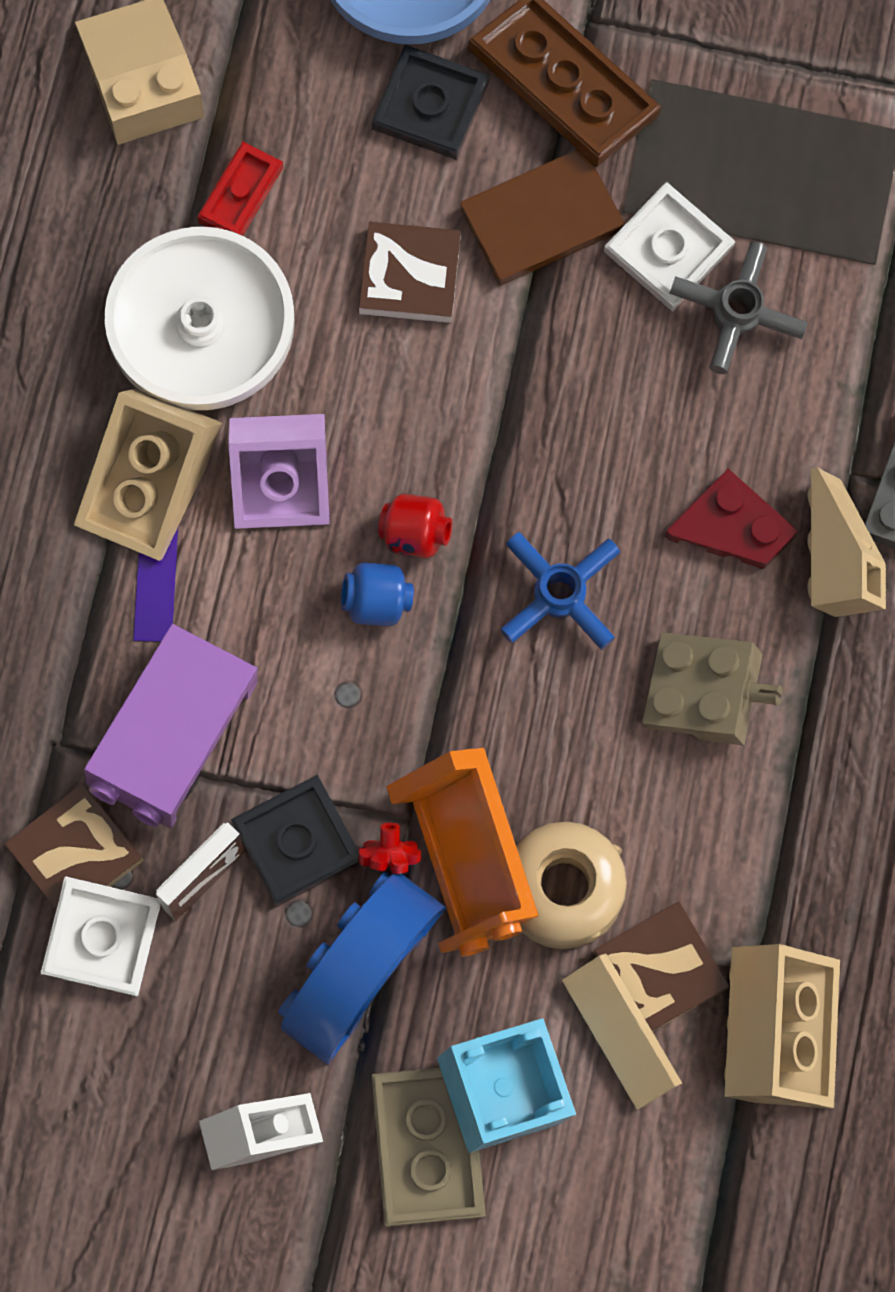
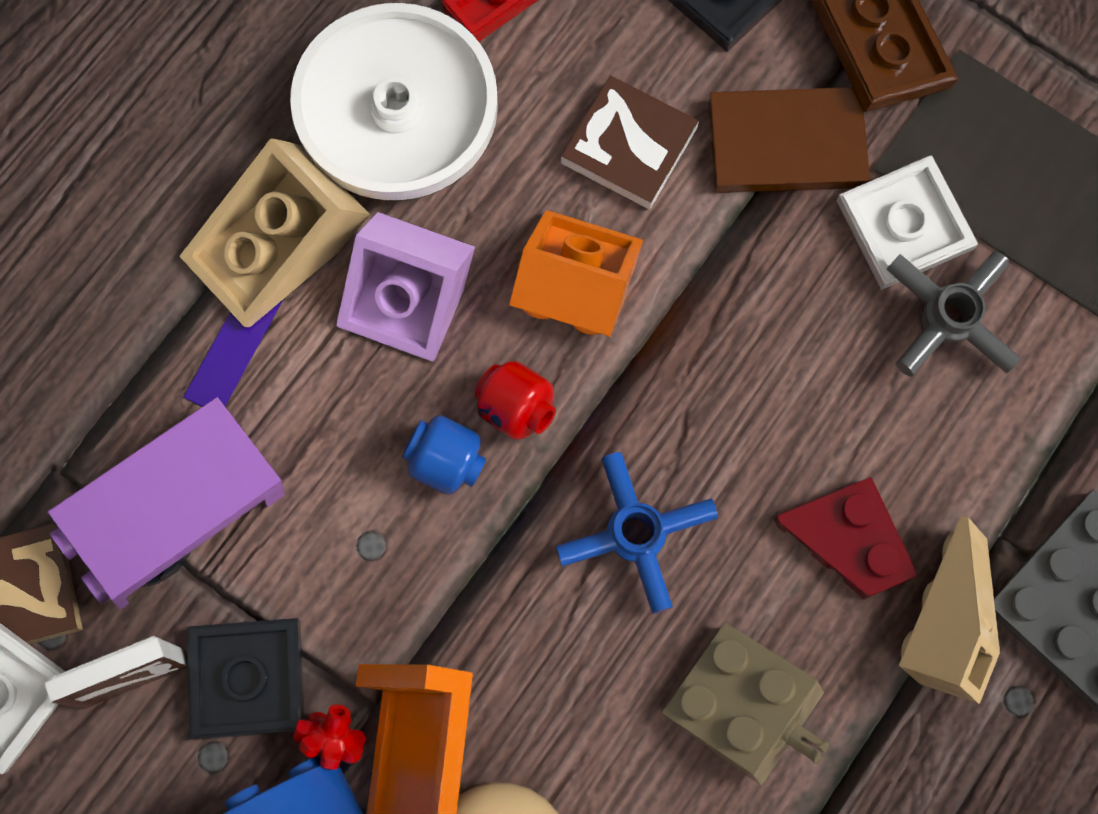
camera: 25 degrees right, 0 degrees up
none -> orange slope [509,210,643,337]

